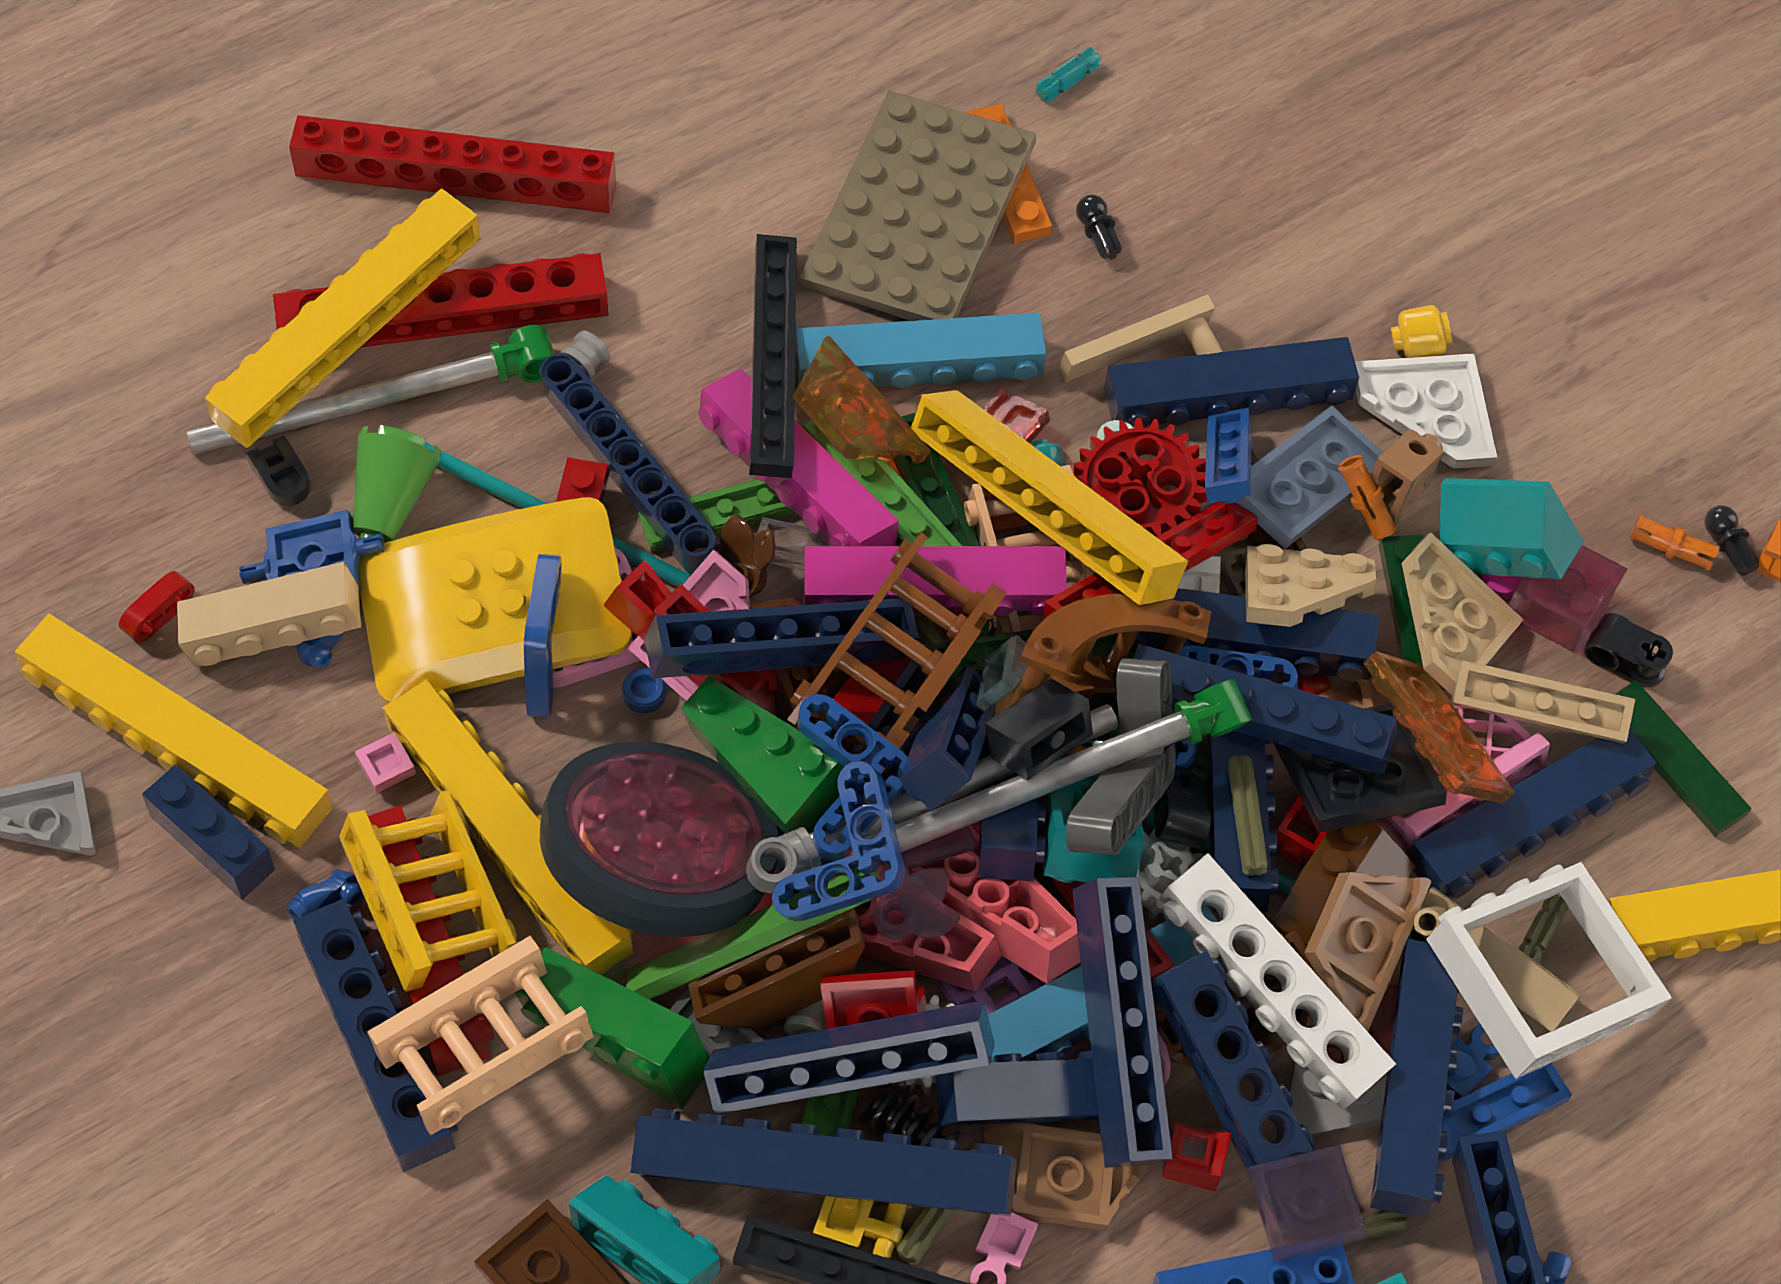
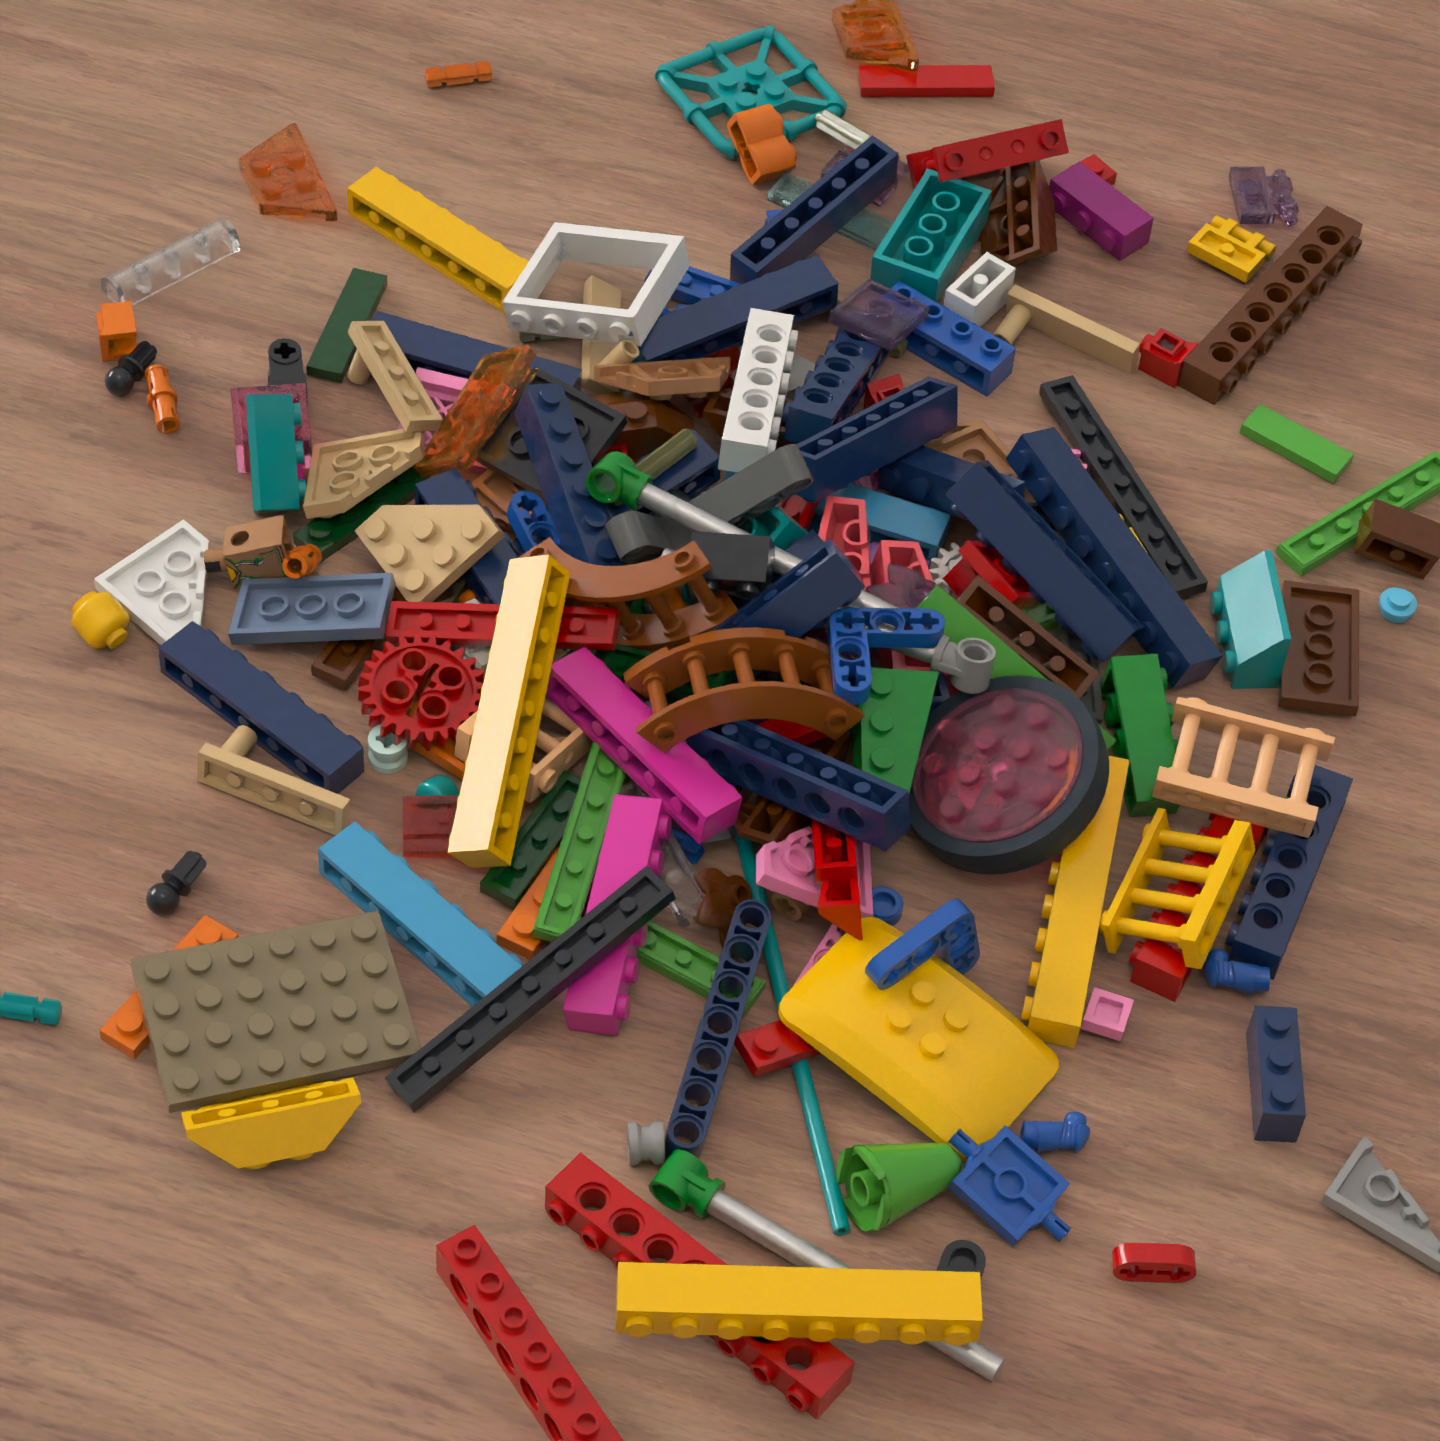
camera: 130 degrees left, 10 degrees down
yellow brick [14,613,333,848] -> none
tan brick [177,562,361,667] -> none
blue beam [772,761,905,922] -> none
clear orange wing [792,336,931,463] -> none
clear light blue slope [977,635,1028,712] -> none
blue plate [1205,408,1252,503] -> none
none -> yellow wedge [181,1077,362,1169]

